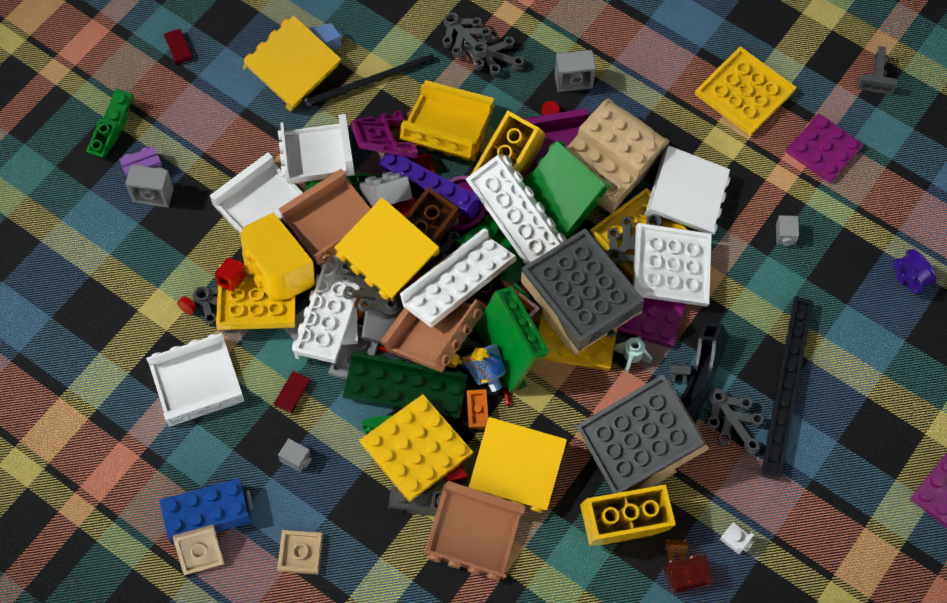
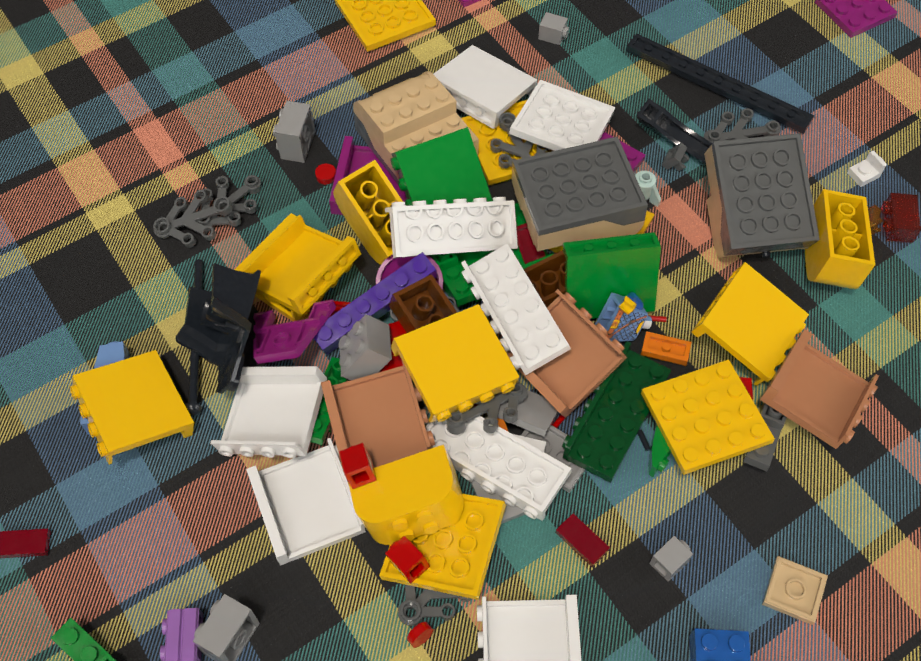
camera: 70 degrees left, 5 degrees down
none -> black piece [175,263,261,394]
none -> red brick [339,443,377,489]

